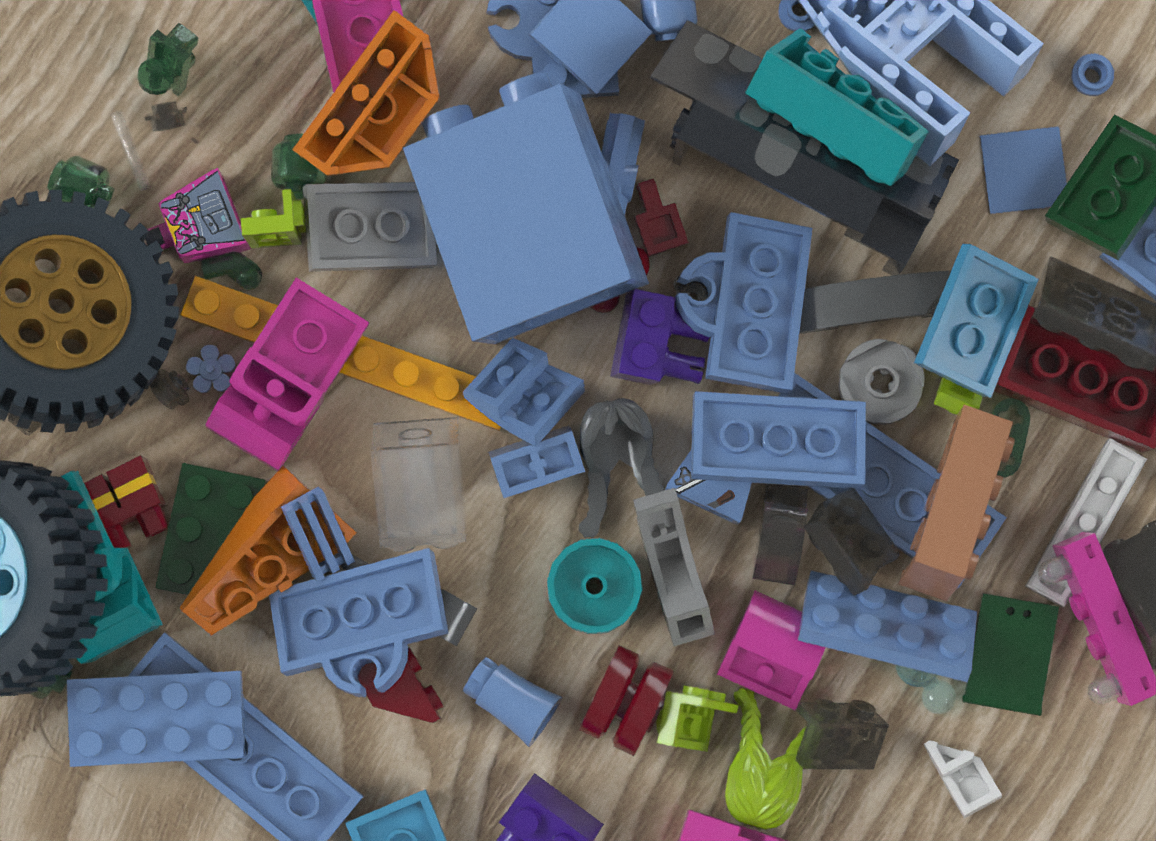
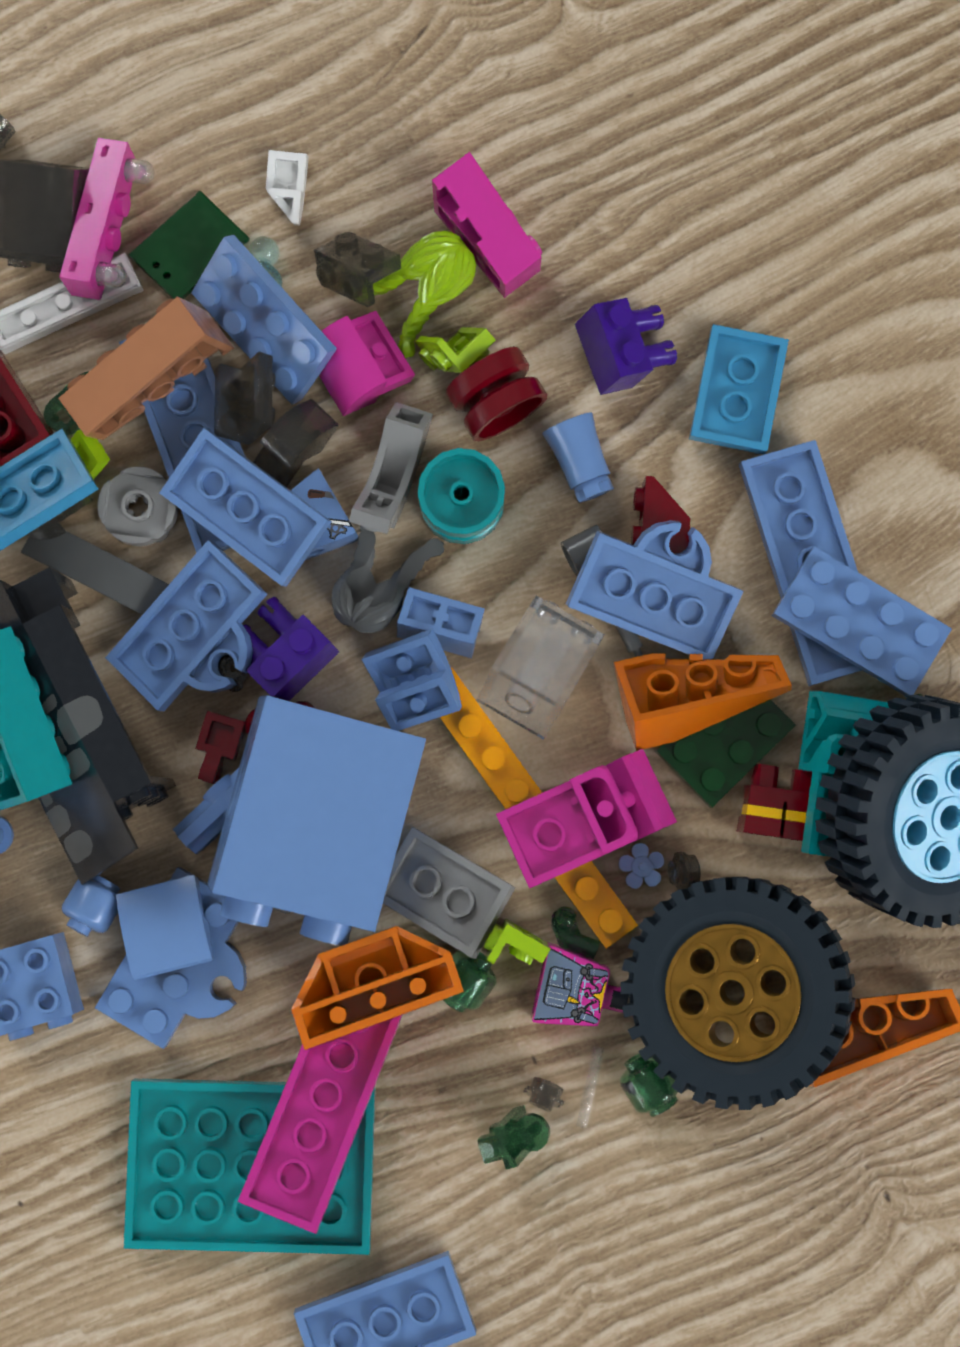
camera: 145 degrees left, 0 degrees up
medium blue tile [281,486,355,582] -> none

